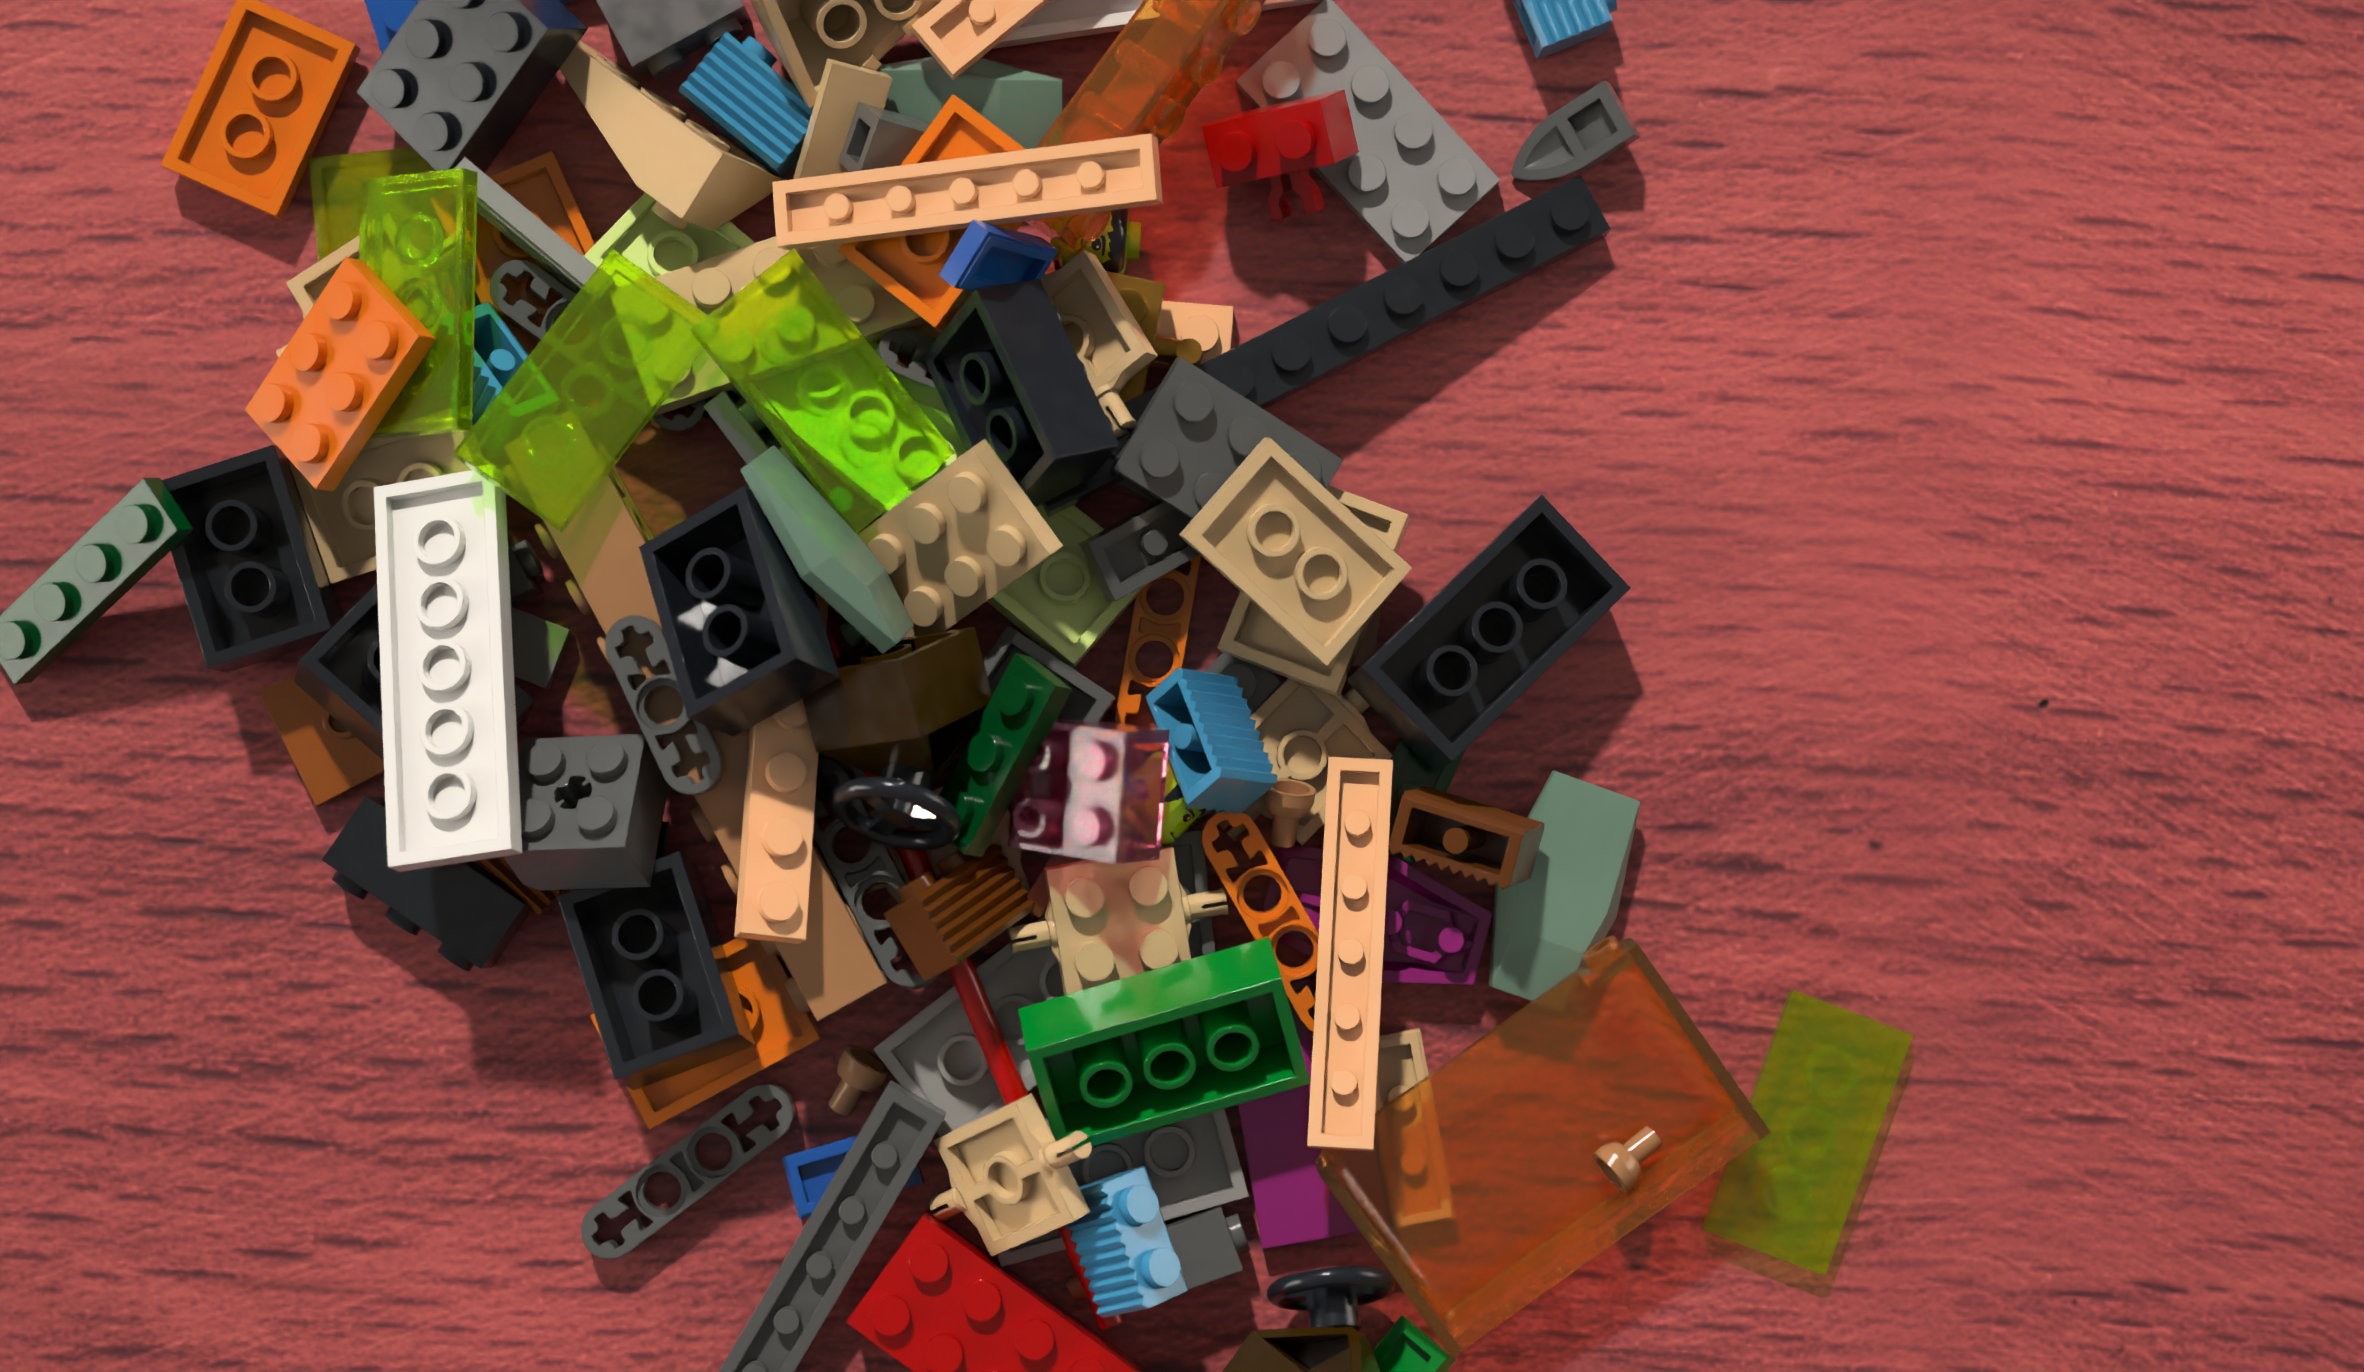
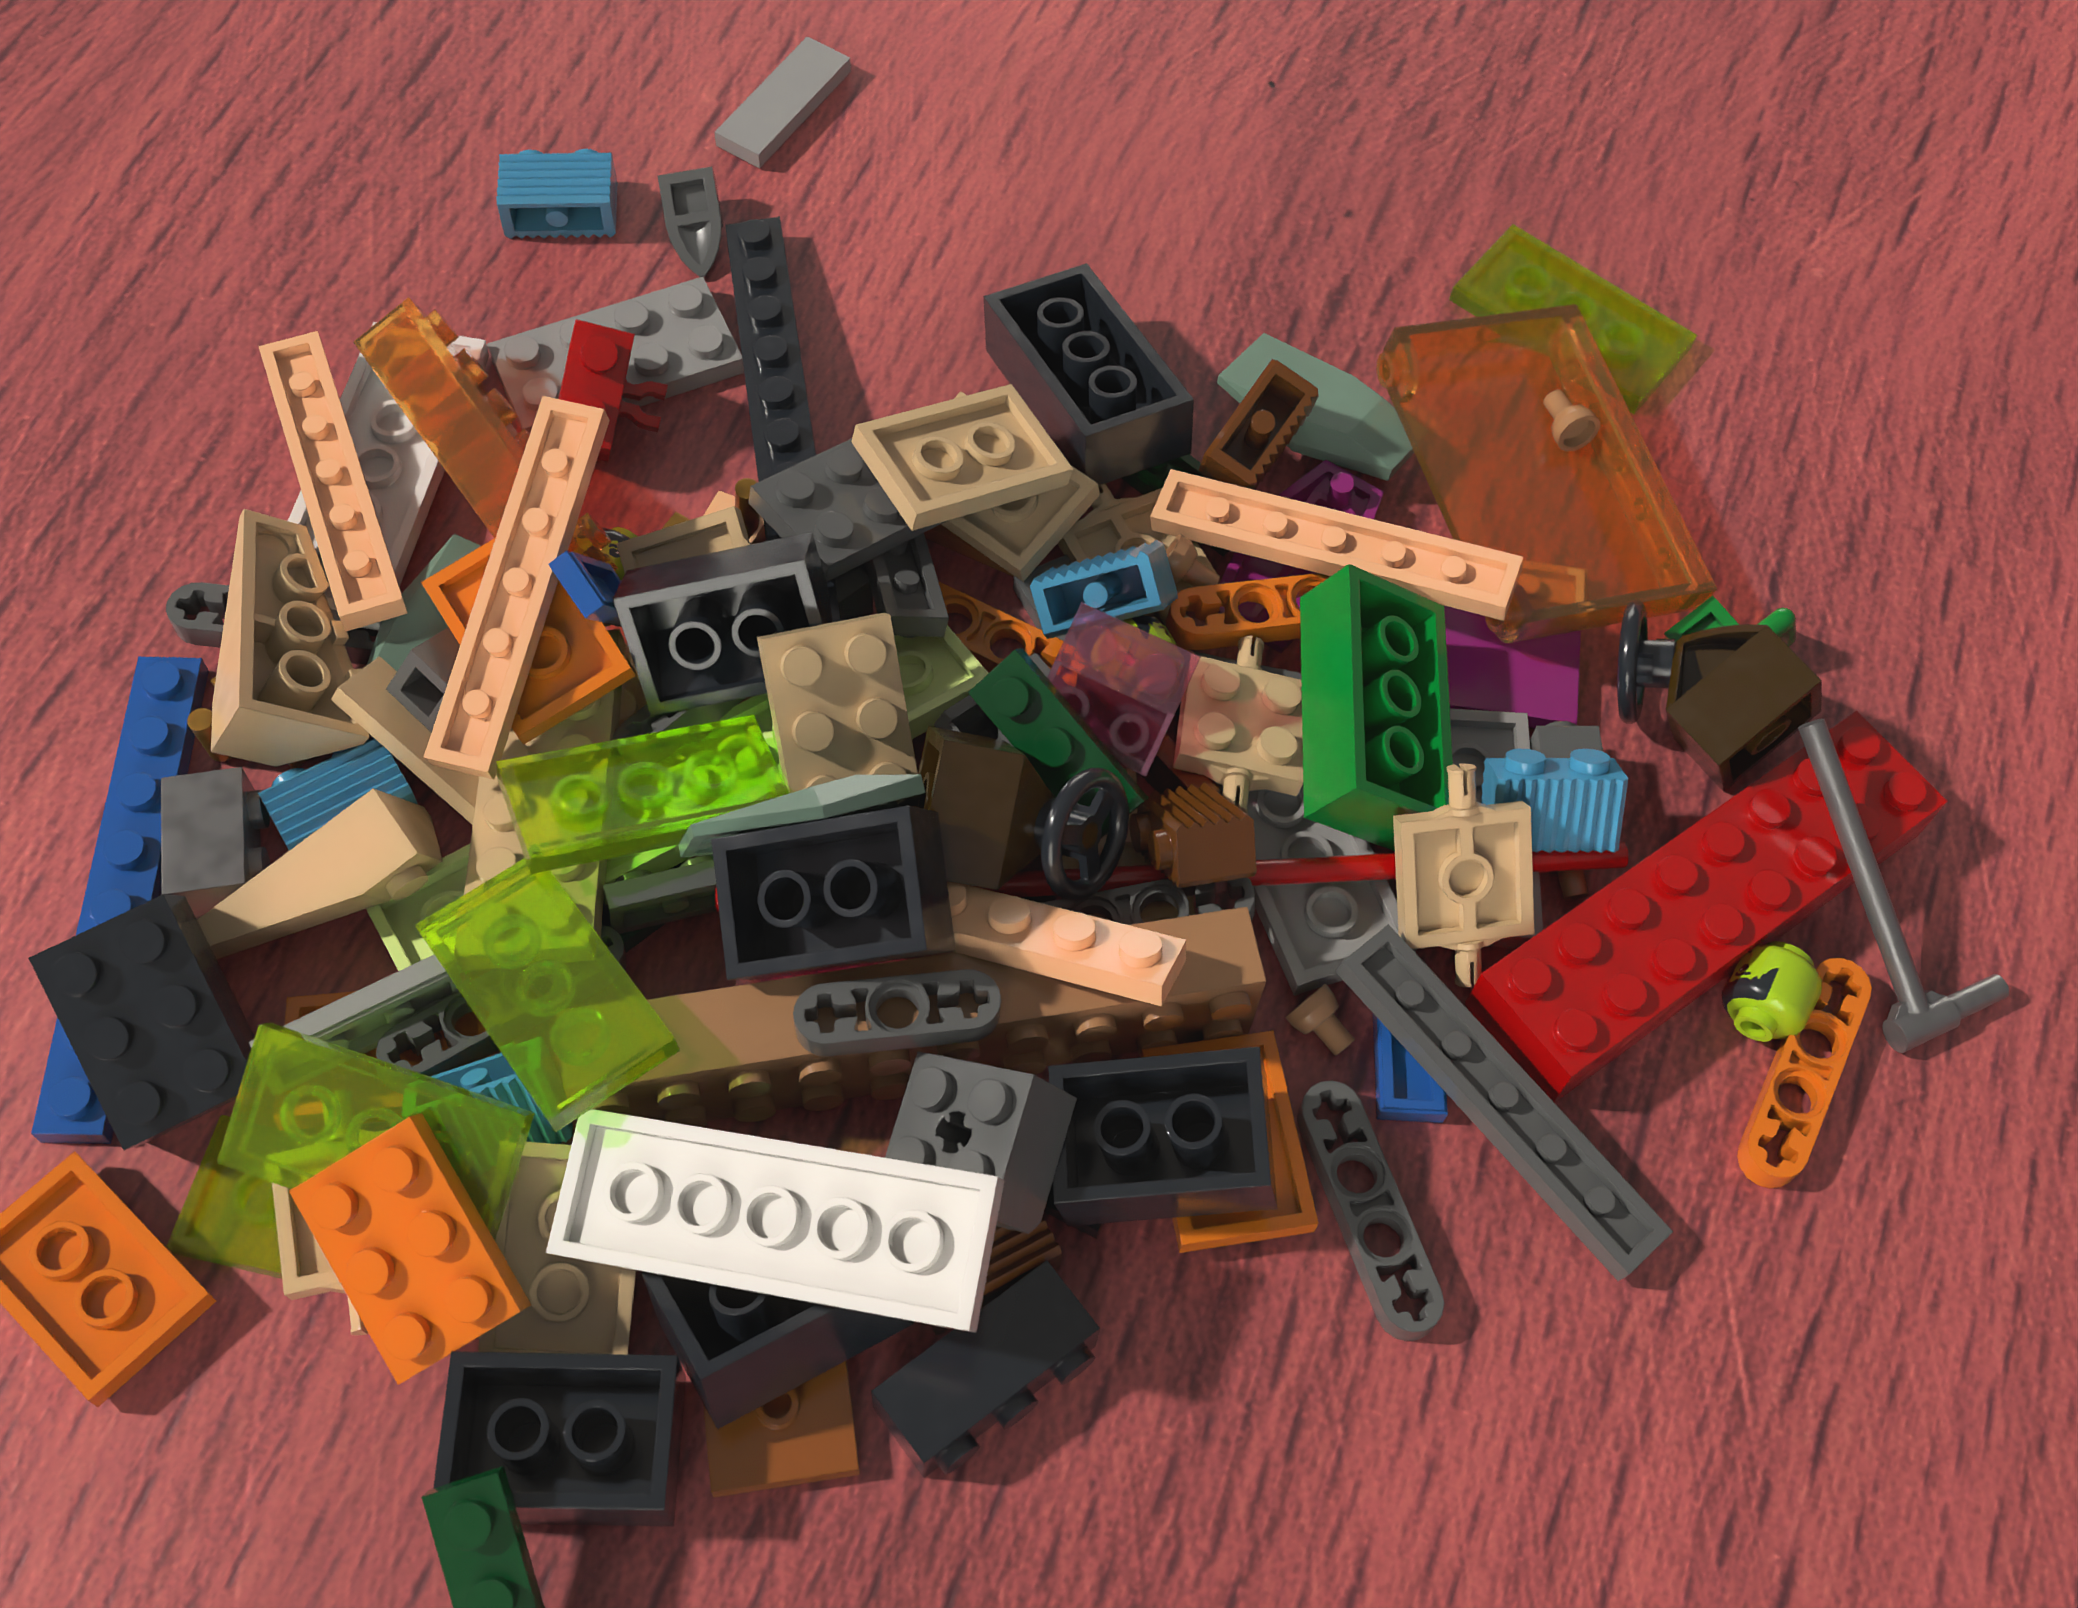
camera: 75 degrees left, 25 degrees down
none -> light grey tile [714,36,851,168]

